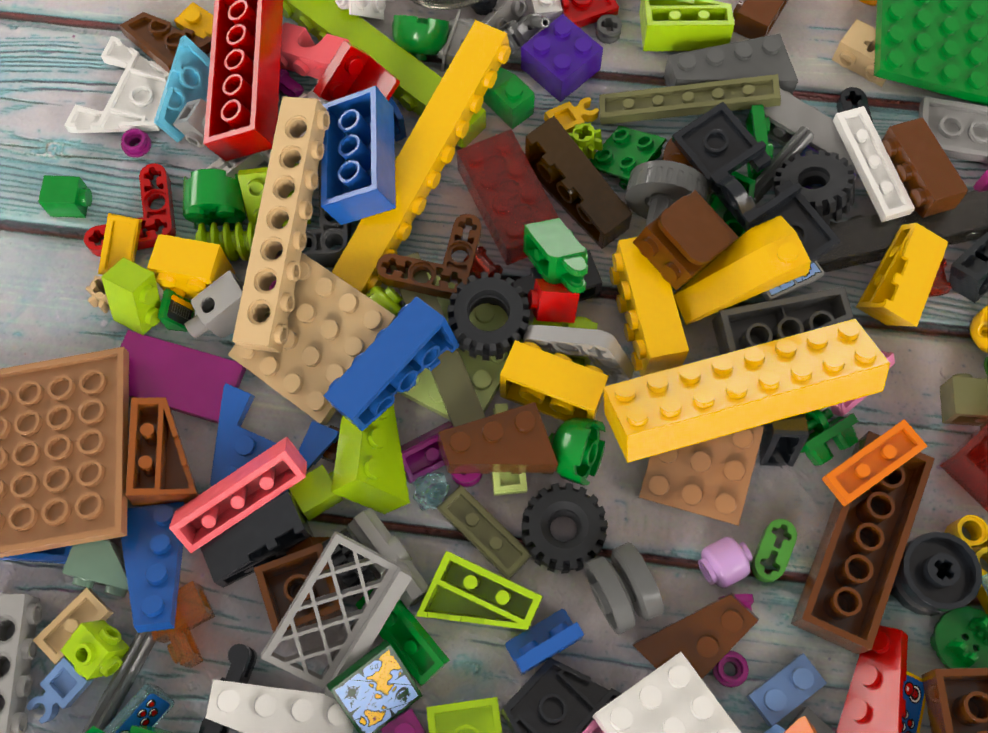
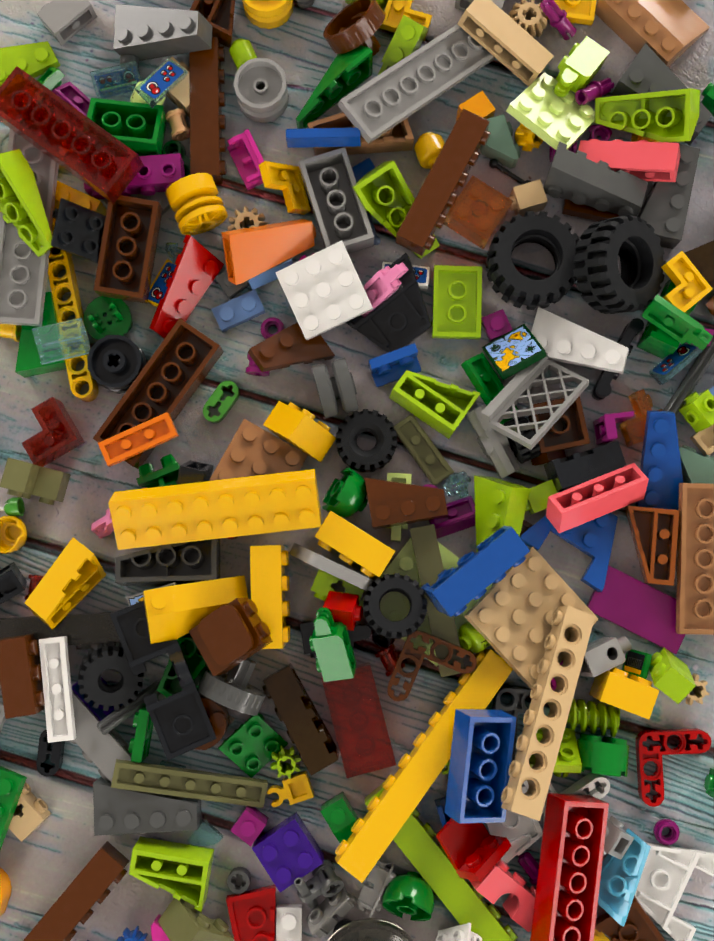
camera: 170 degrees left, 15 degrees up
yellow tile [98,213,142,275] -> none
lavender head [698,537,753,588] -> none
none -> clear light blue tile [187,819,224,846]
none -> magenta brick [230,806,269,846]
none -> yellow brick [263,401,336,462]
none -> magenta panel [593,411,634,445]

